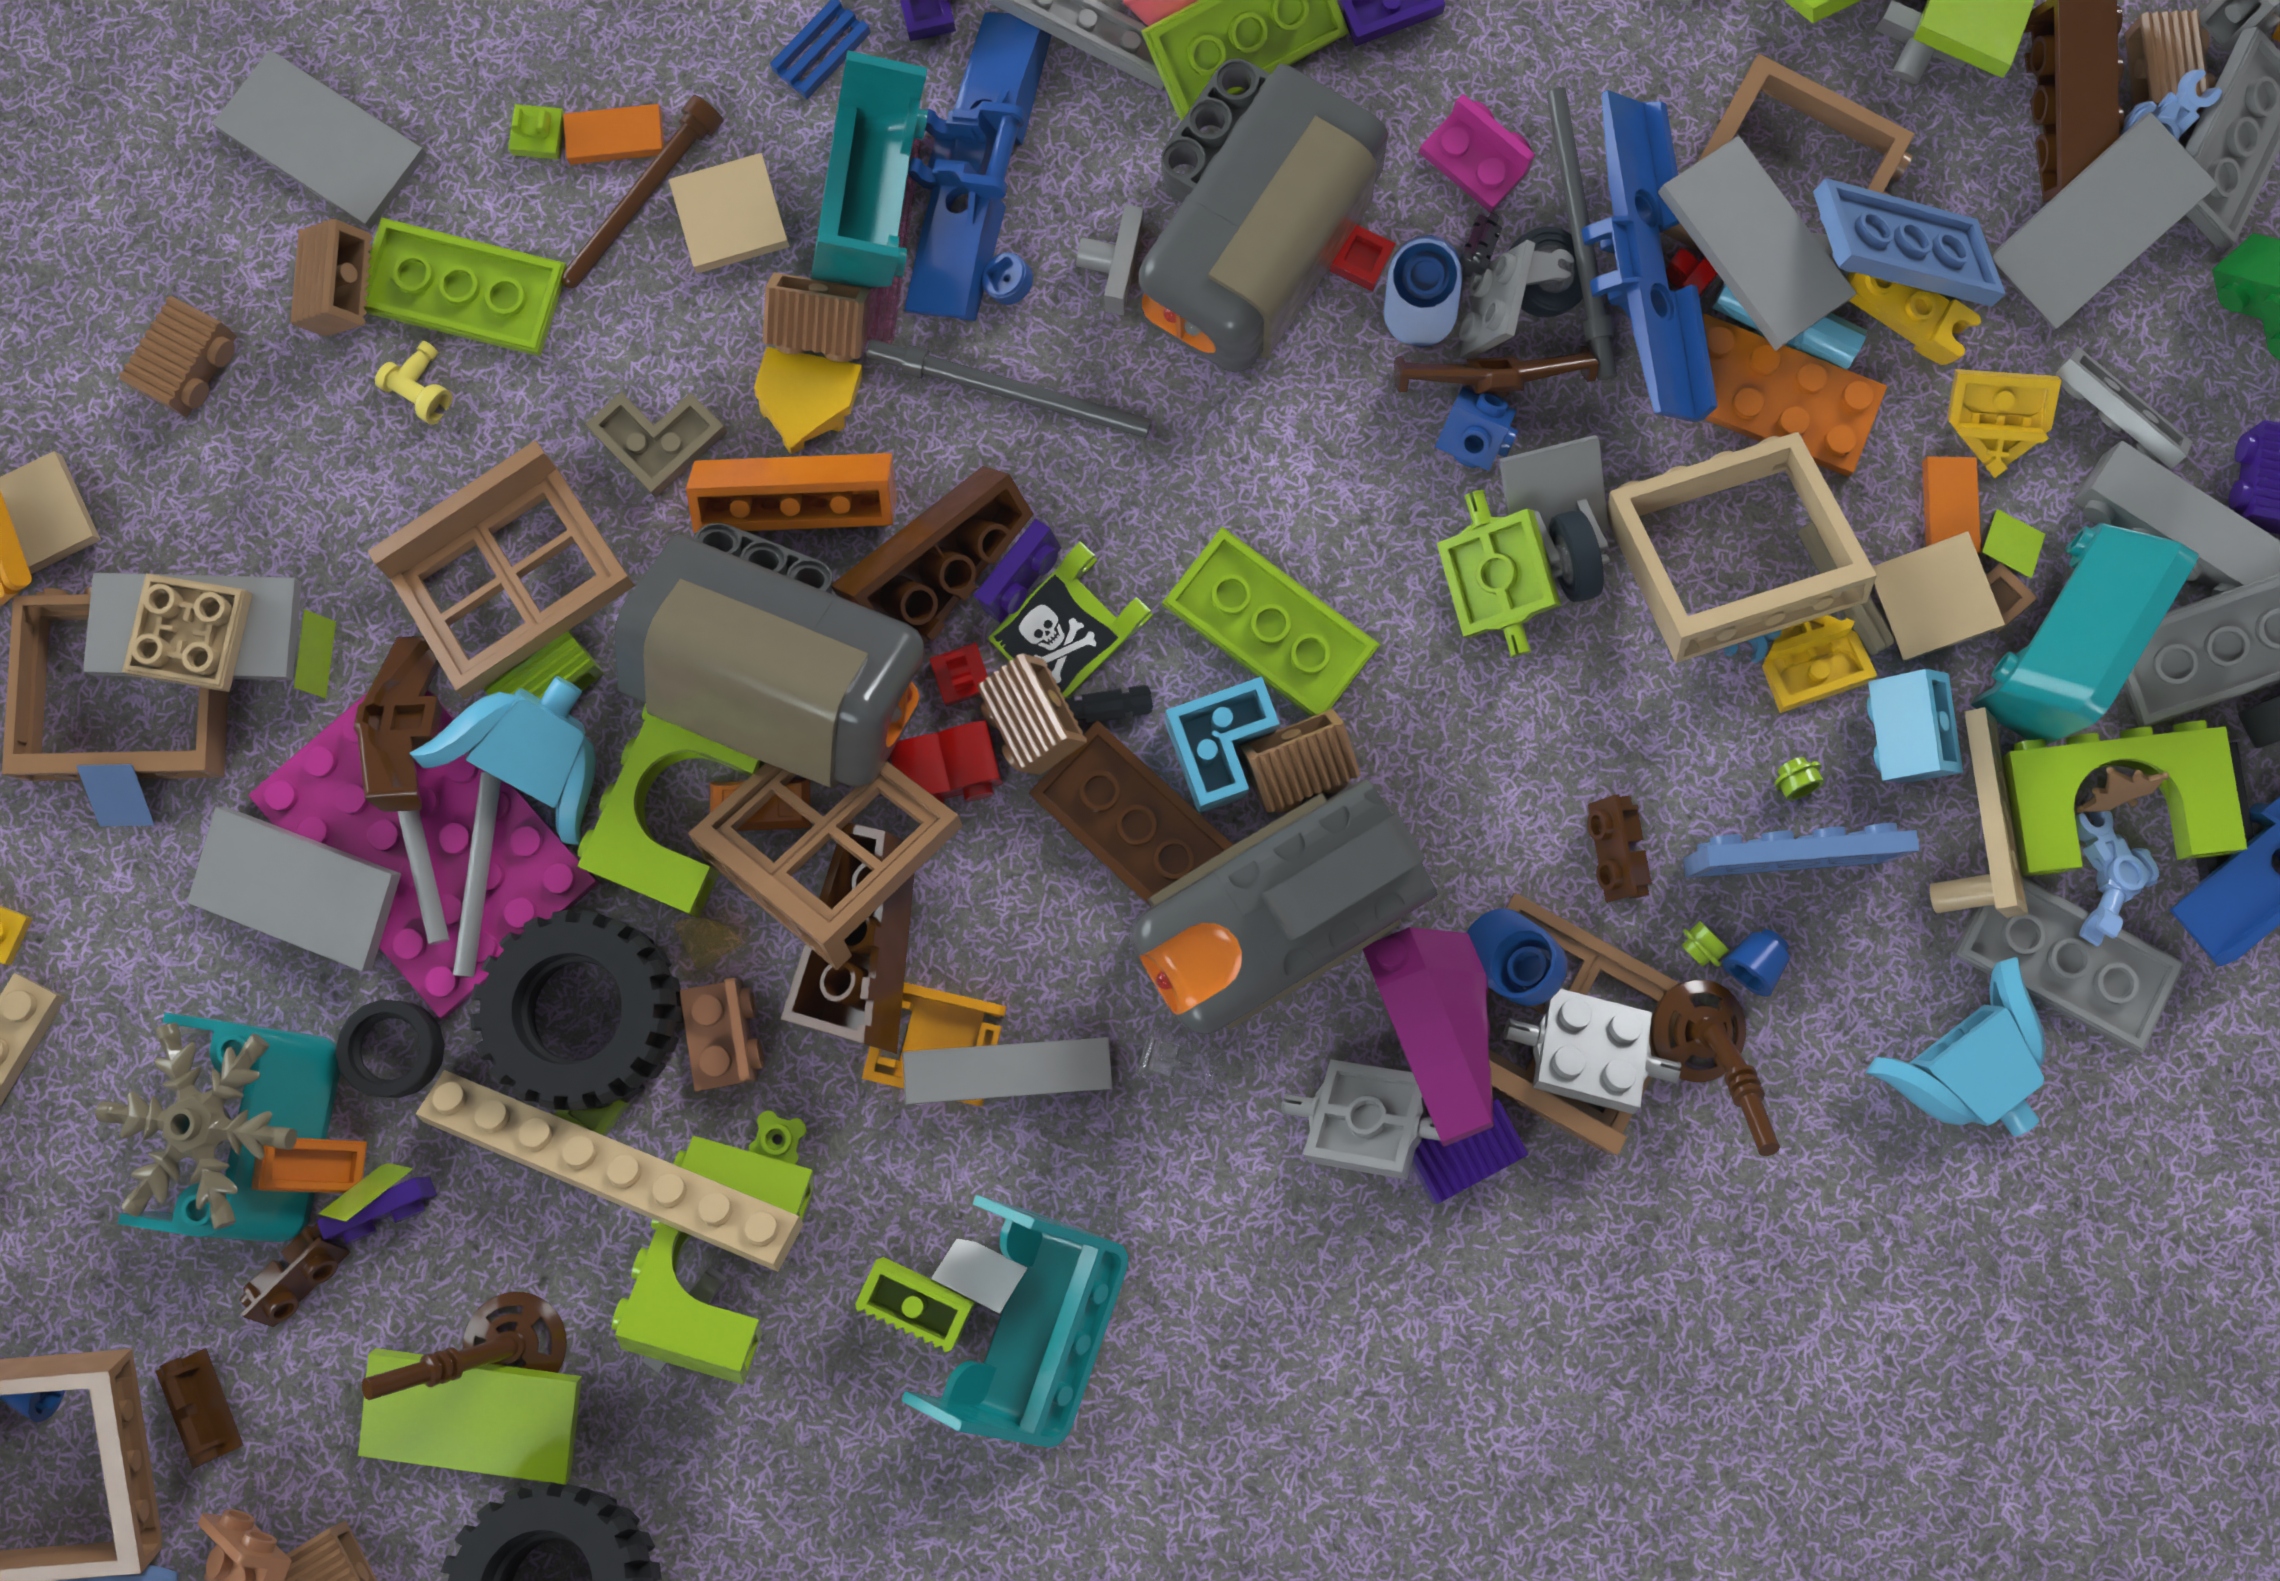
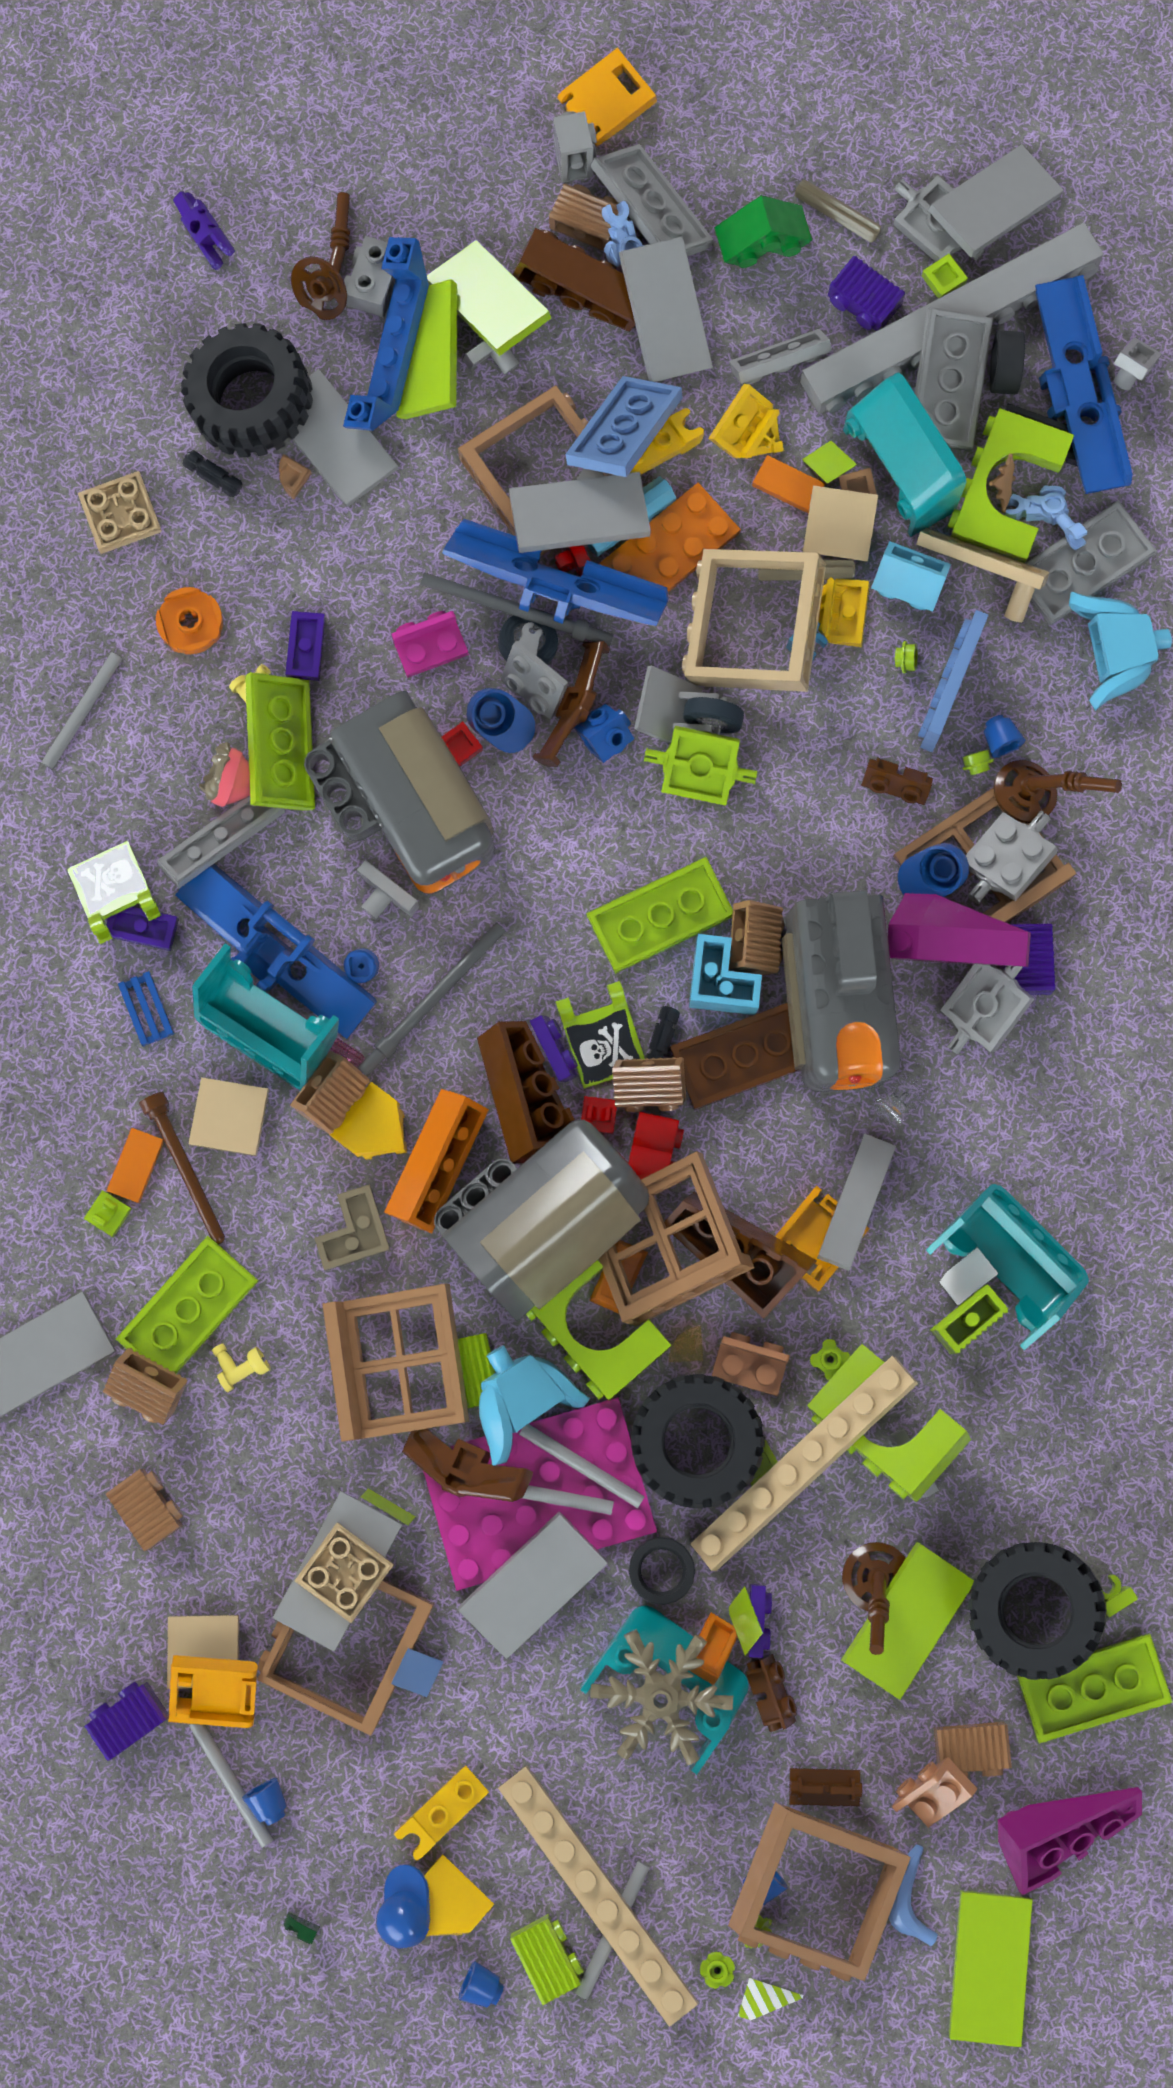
camera: 65 degrees left, 0 degrees up
black axle [1459,212,1502,277] -> none

